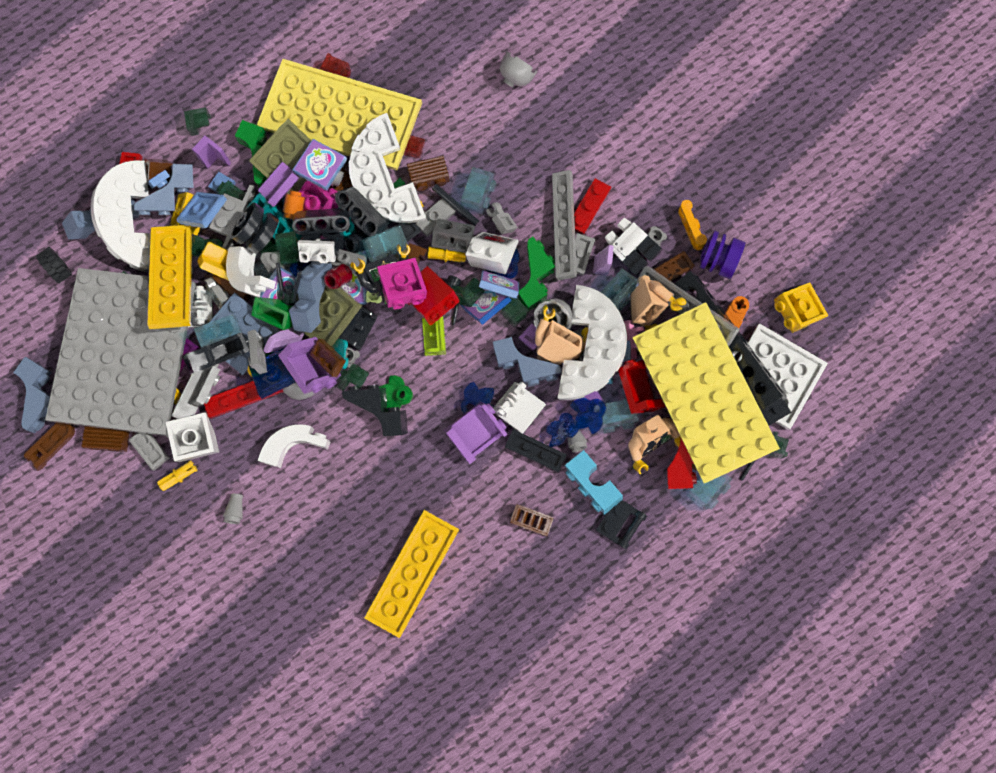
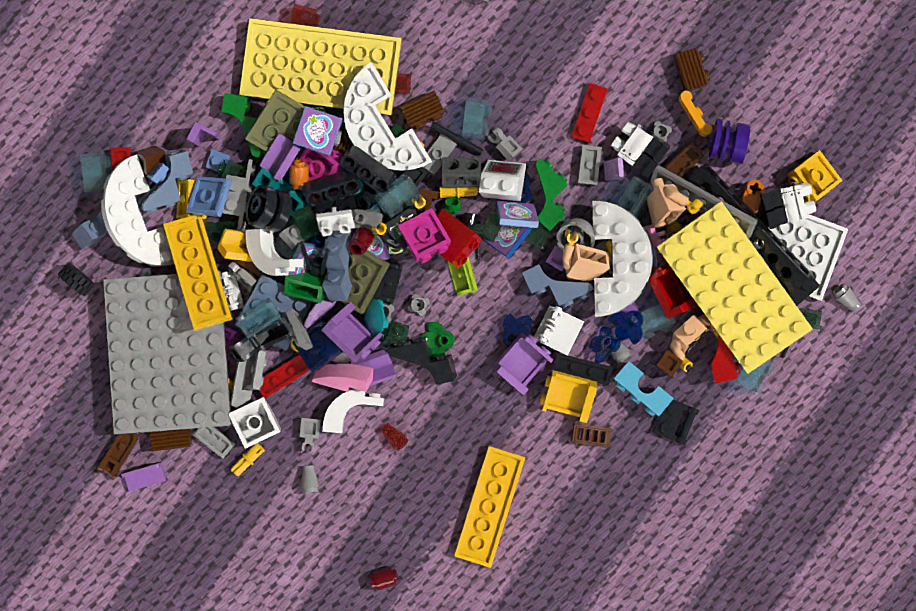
camera: 15 degrees left, 10 degrees up
sand blue arch [13,357,52,433] -> none
clear green panel [184,107,211,136] -> none
reddish brown plate [310,338,346,377] -> none
light grey plate [552,170,577,280] -> none
none -> clear light blue brick [80,151,111,194]
none -> medium lavender panel [121,462,167,491]
none -> light grey plate [300,418,321,452]
none -> bright pink slope [312,364,373,392]
none -> medium lavender panel [351,348,396,386]
none -> dark red brick [369,566,399,590]
none -> clear red cone [381,423,409,451]
none -> light grey plate [408,294,430,316]
none -> green plate [443,197,462,215]
none -> yellow panel [540,370,597,423]
none -> reddish brown panel [654,349,683,377]
none -> reddish brown brick [673,47,710,91]
none -> hips [759,181,816,229]
none -> light grey cone [833,284,861,312]

